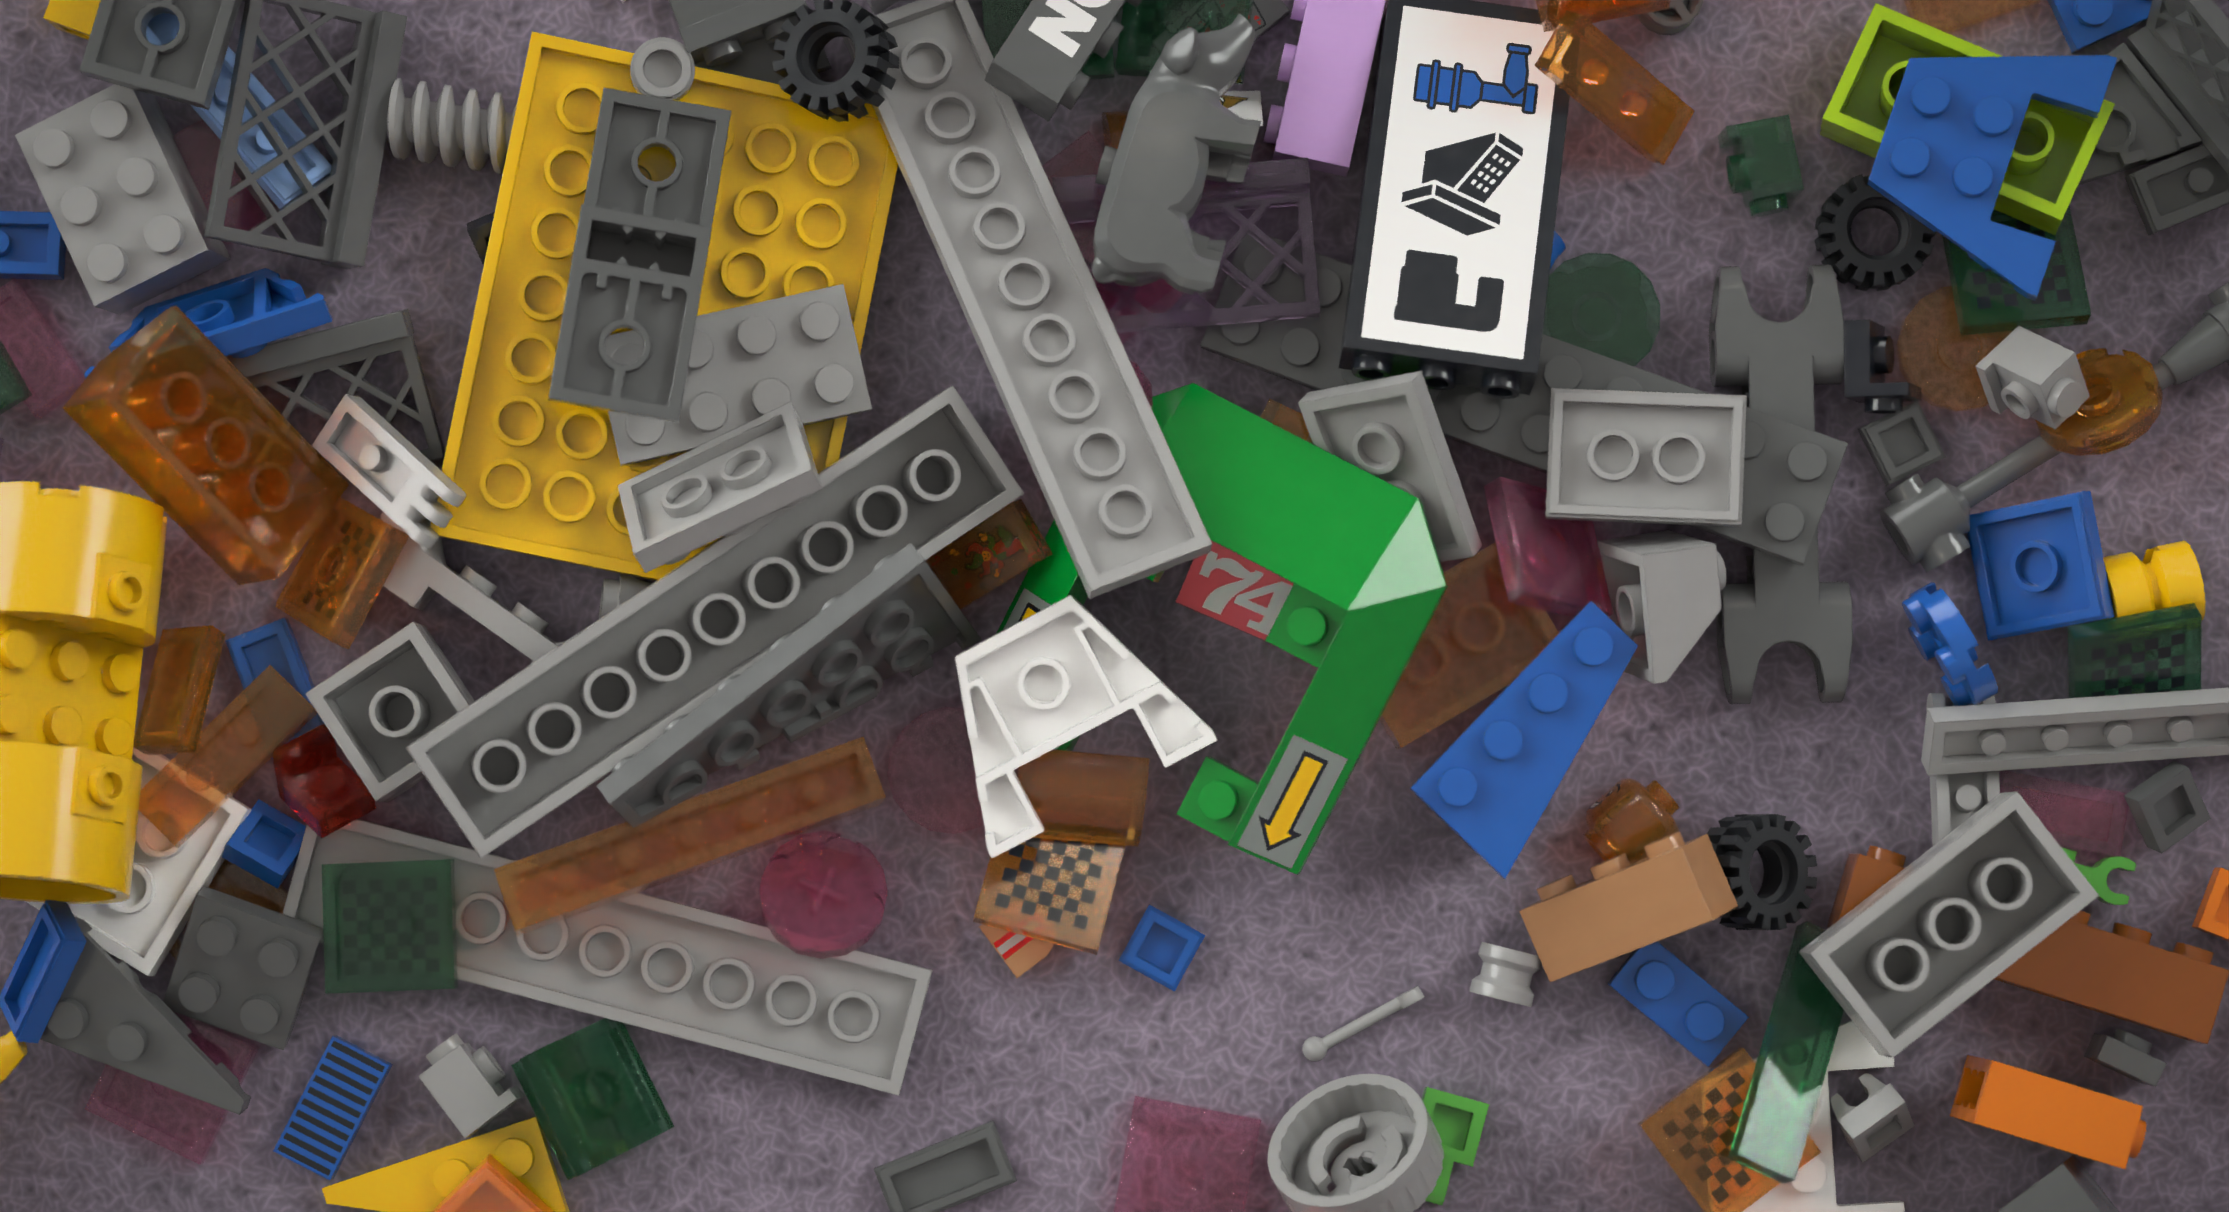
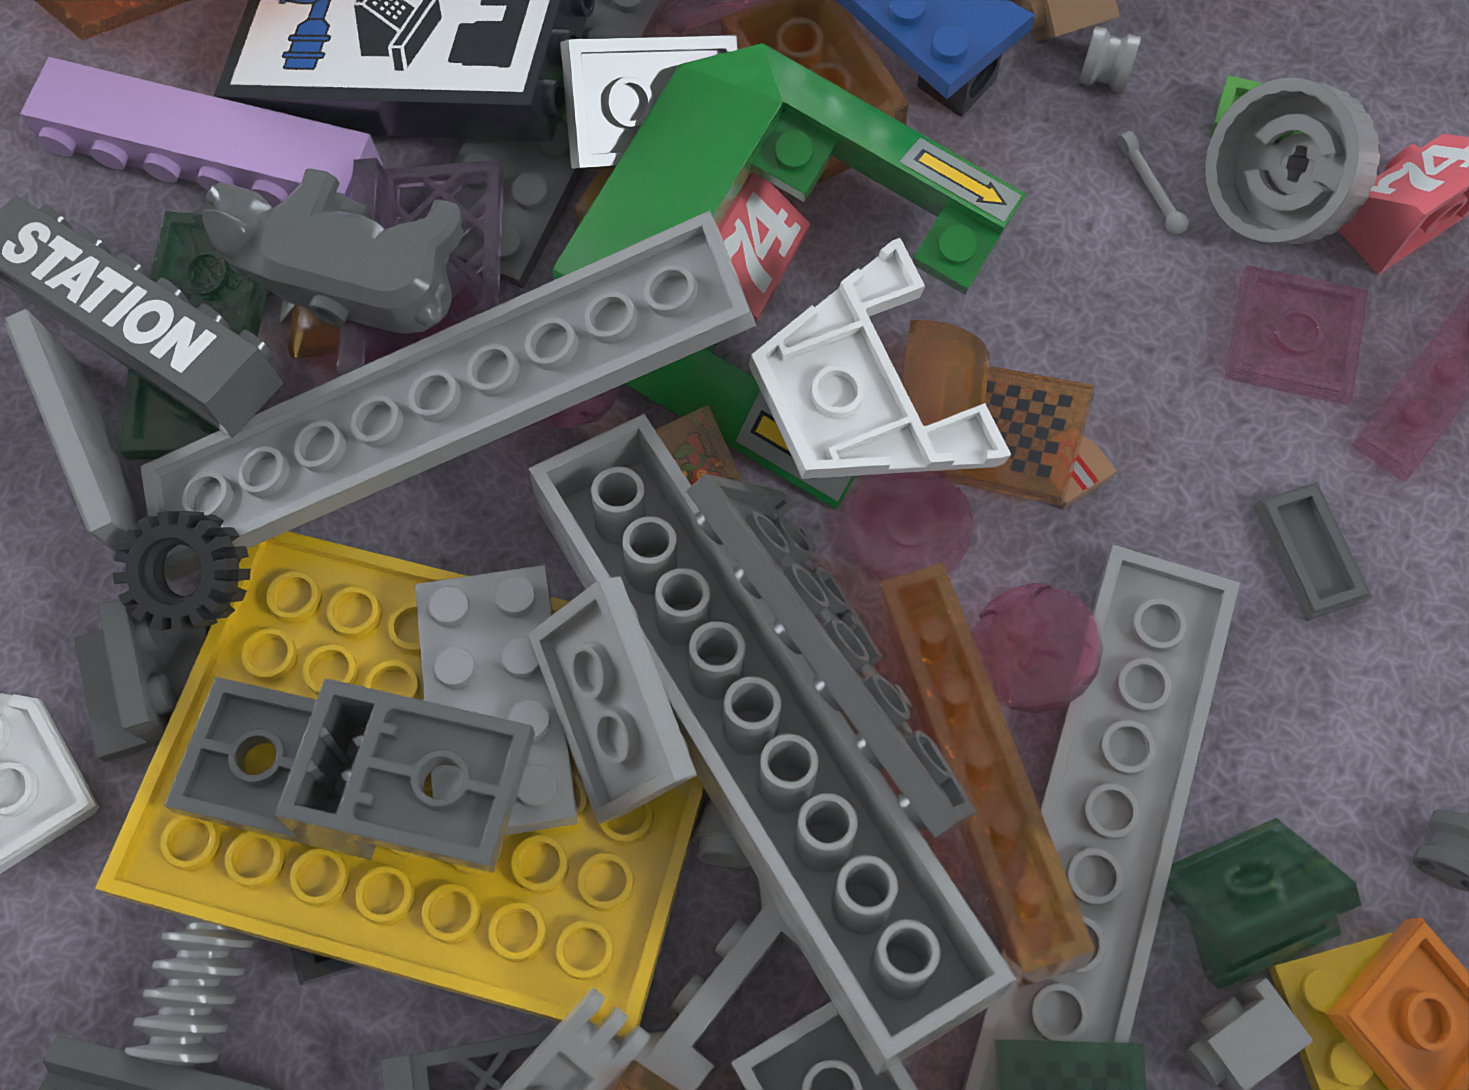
camera: 80 degrees left, 15 degrees down
light grey tile [630,37,695,101] -> none
blue tile [1118,904,1205,992] -> none

